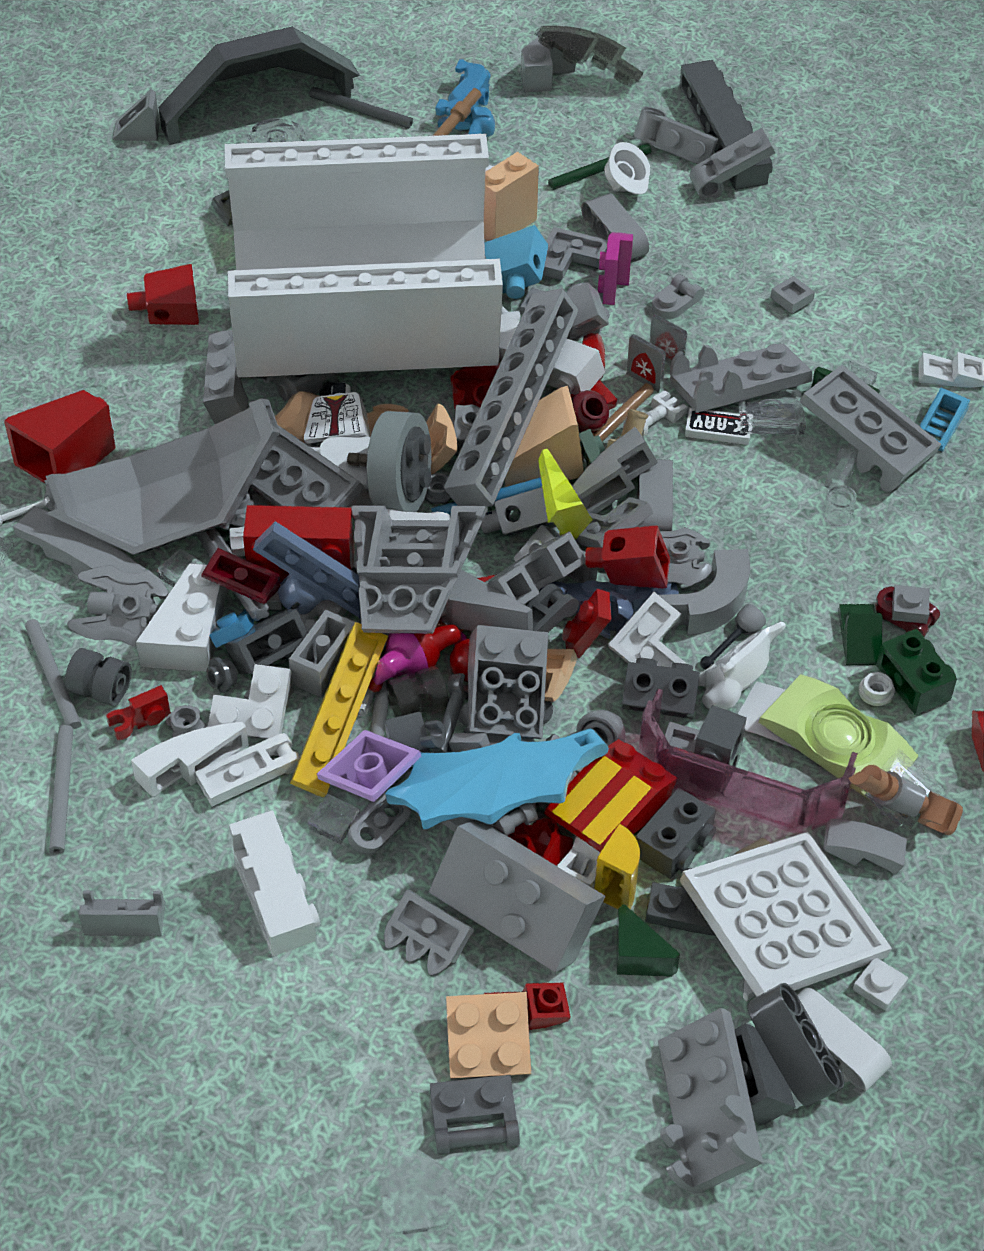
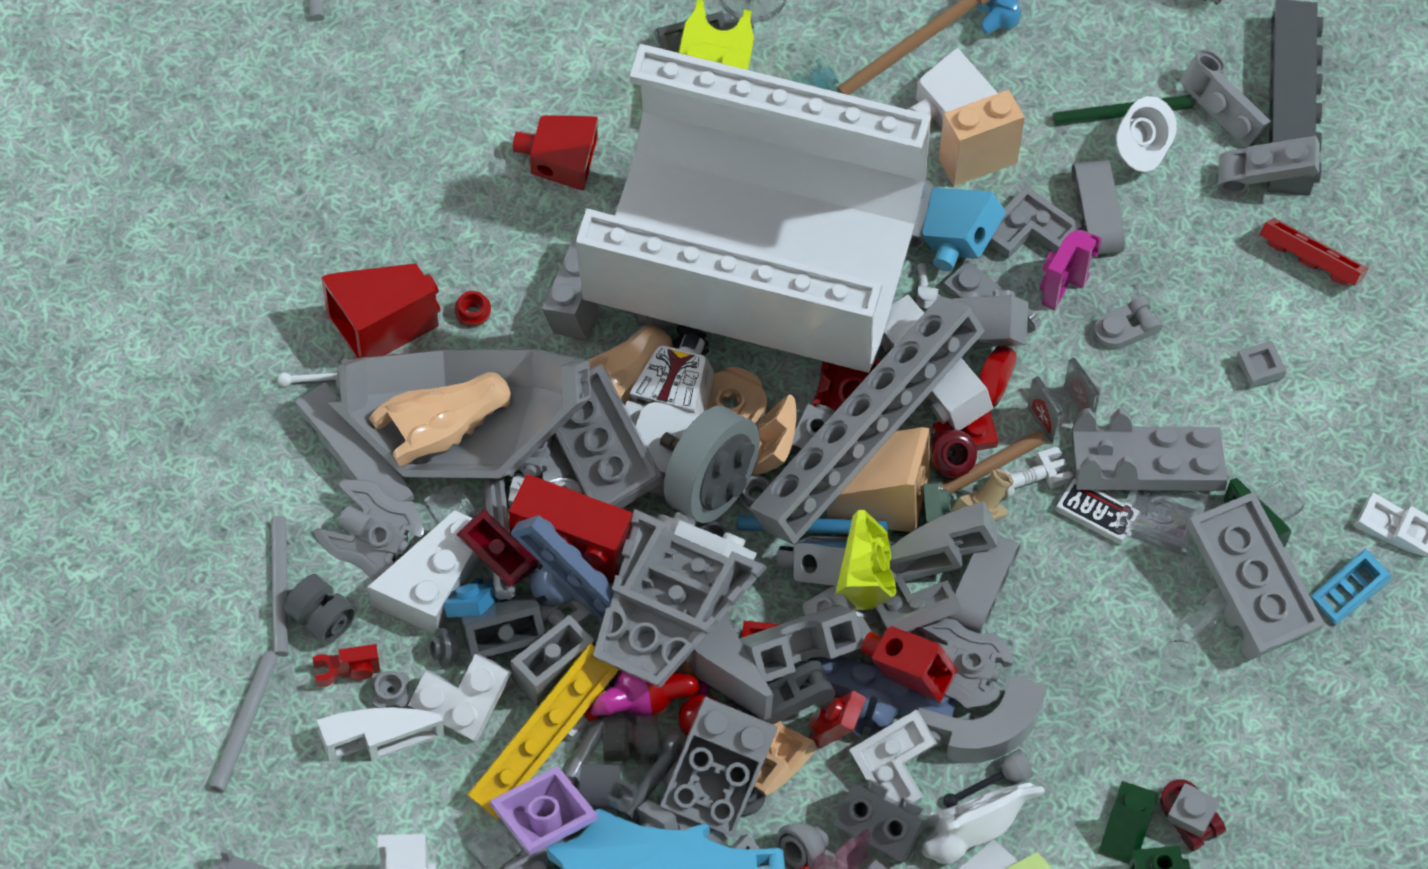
camera: 20 degrees right, 10 degrees up
white plate [195,733,300,807] -> none
none -> light nougat animal [369,372,511,466]
none -> red plate [455,291,491,326]
none -> red plate [1259,218,1369,286]

